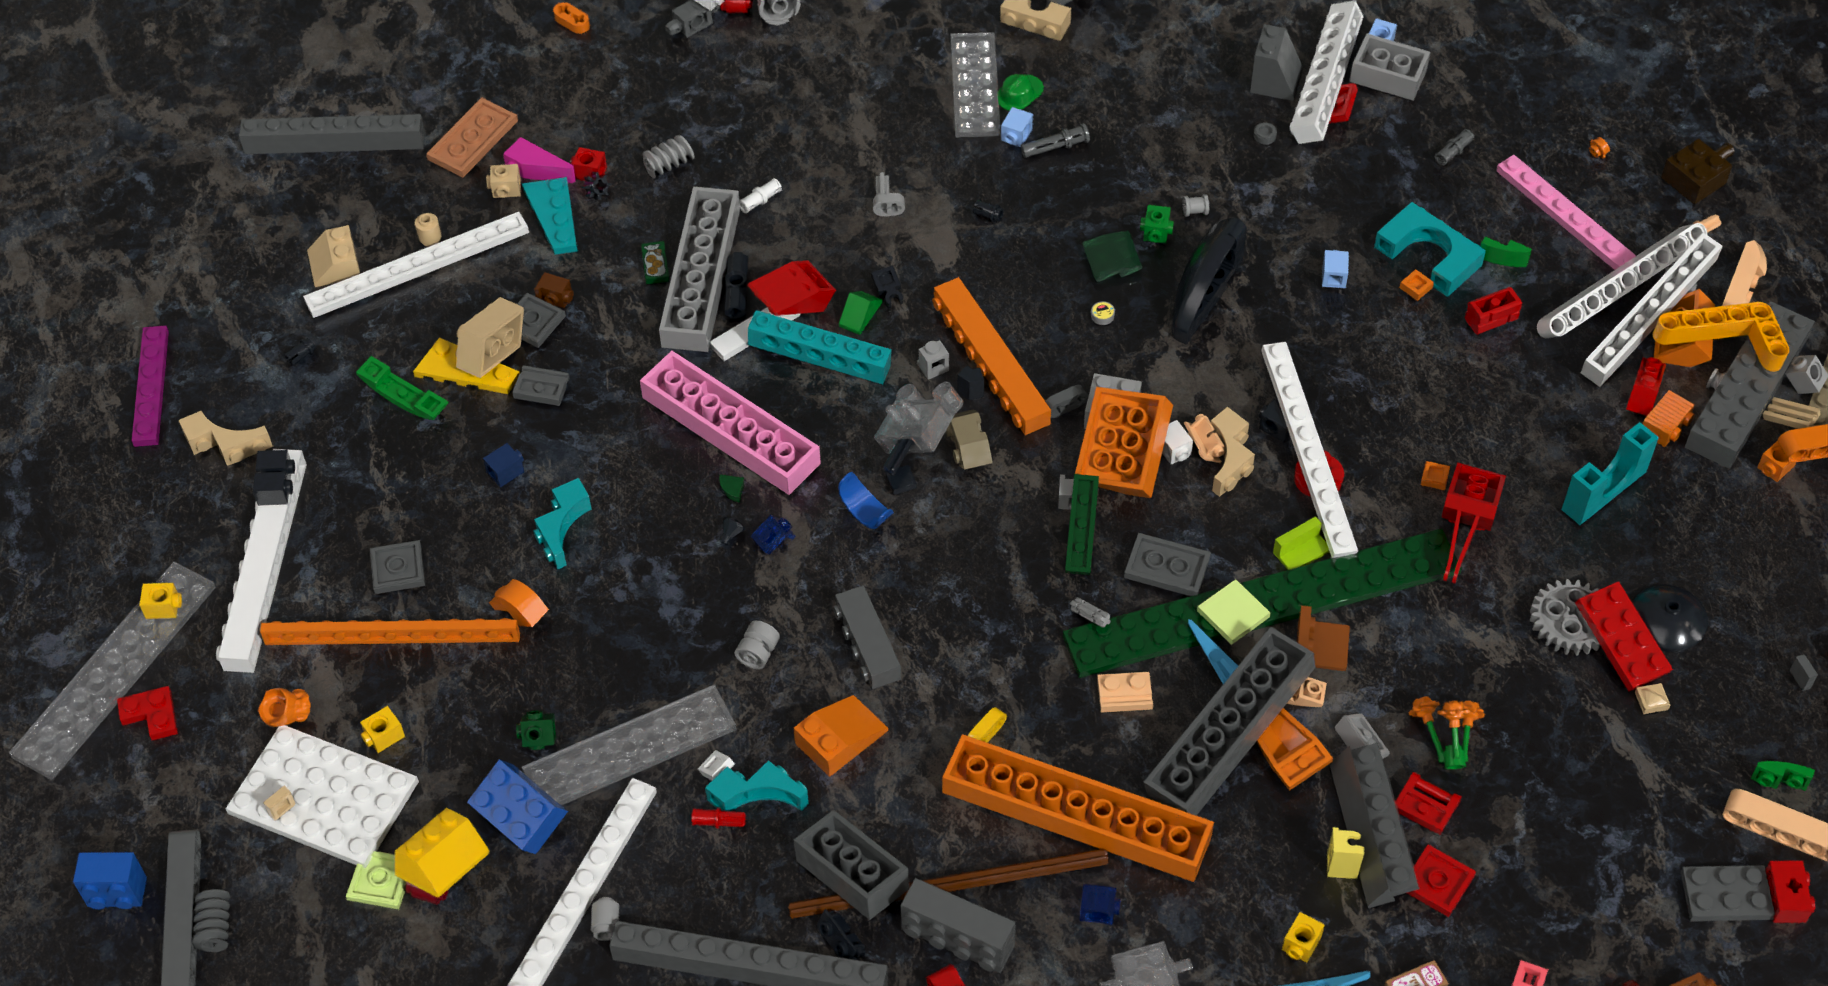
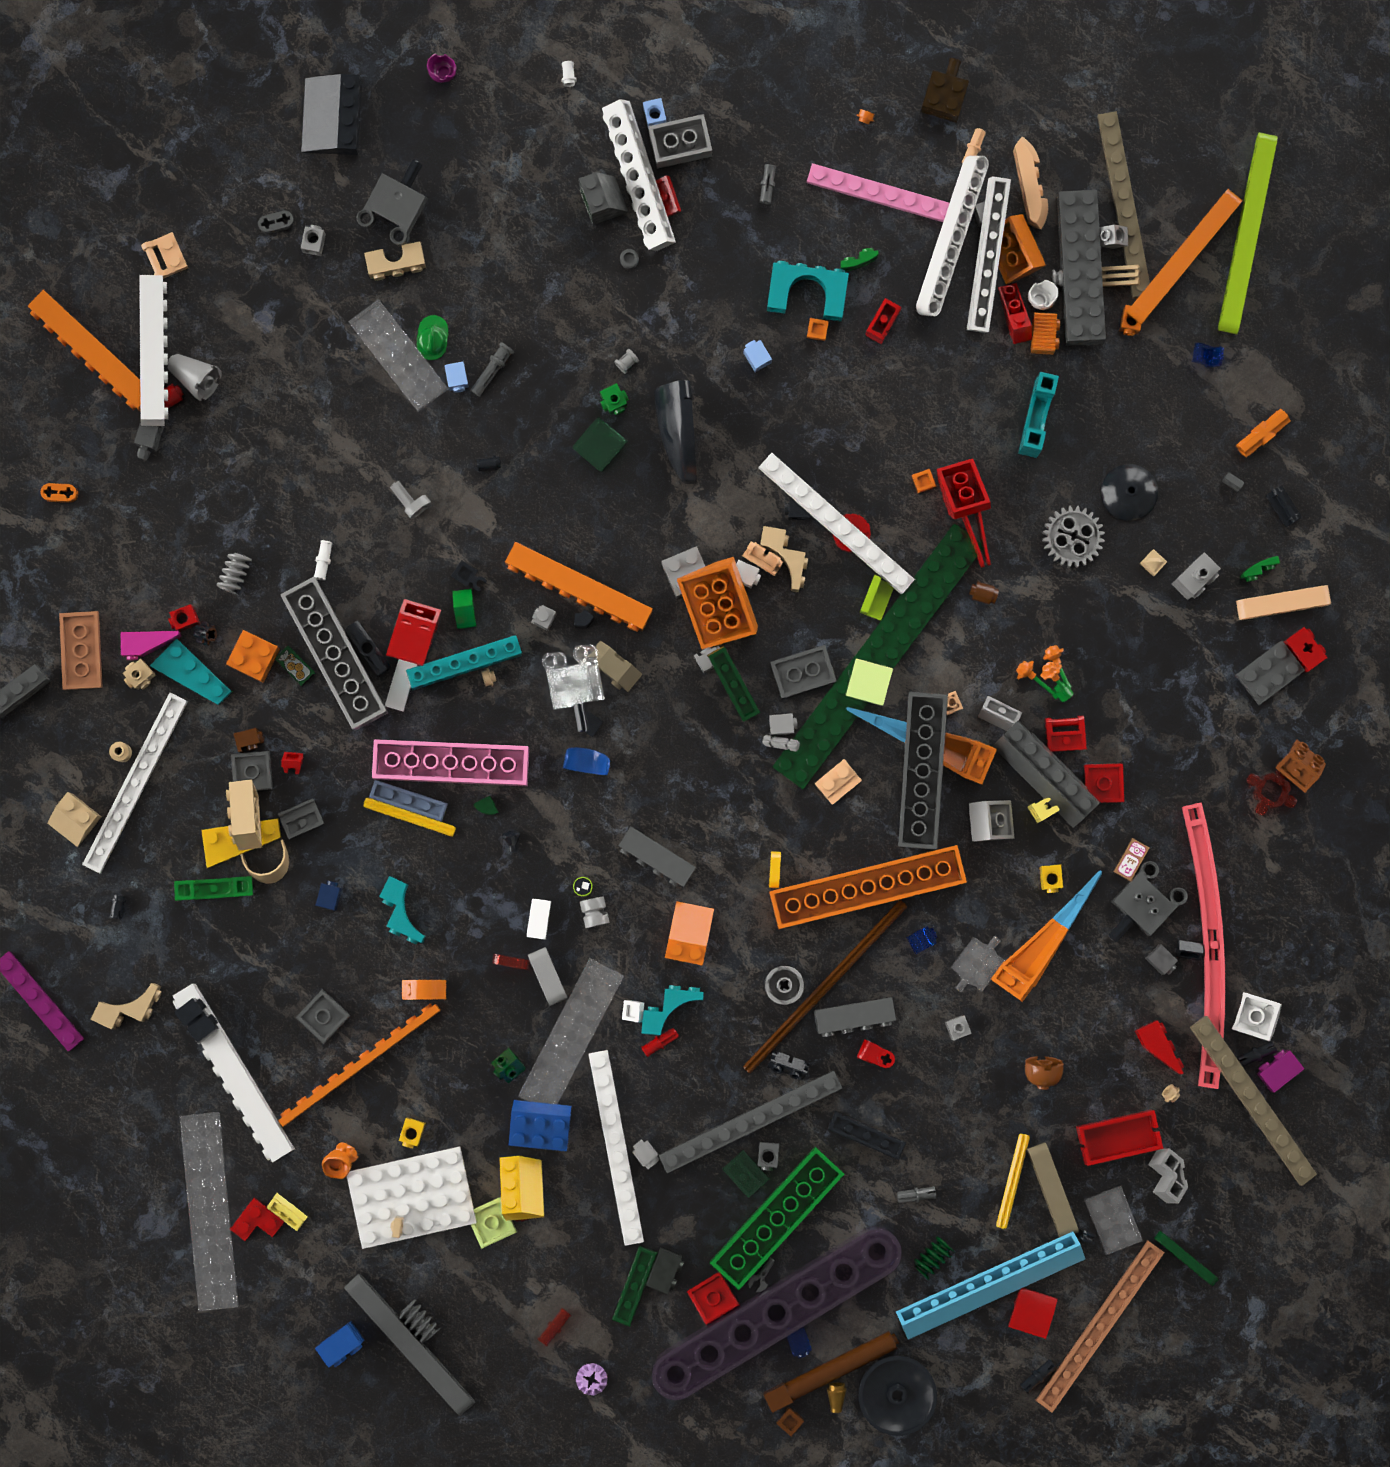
camera: 40 degrees left, 30 degrees up
yellow brick [139,583,182,619] -> none
clear blue bracket [751,515,796,555] -> none
dark grey brick [794,810,910,920] -> none
dark grey beam [1045,385,1089,418] -> none
tile [1091,301,1115,325] -> none
dark orange bracket [1296,606,1350,671] -> none
red plate [1575,581,1673,691] -> none
light orange beam [1652,302,1790,372] -> none
none -> orange brick [226,630,280,683]
none -> tan piece [241,840,289,884]
none -> light yellow plate [266,1193,308,1231]
none -> red tile [281,752,304,774]
none -> yellow axle [364,798,456,836]
none -> sand blue tile [369,780,448,822]
none -> tan plate [481,668,496,686]
none -> clear red beam [492,954,530,970]
none -> white slope [527,899,551,940]
none -> light grey beam [528,947,568,1006]
none -> black tile [573,877,593,896]
none -> light grey brick [765,966,804,1005]
none -> light grey brick [769,713,797,736]
none -> reddish brown brick [969,581,999,604]
none -> light grey slope [969,800,1014,842]
none -> white hair [1028,280,1059,310]
none -> light grey brick [1172,552,1221,600]

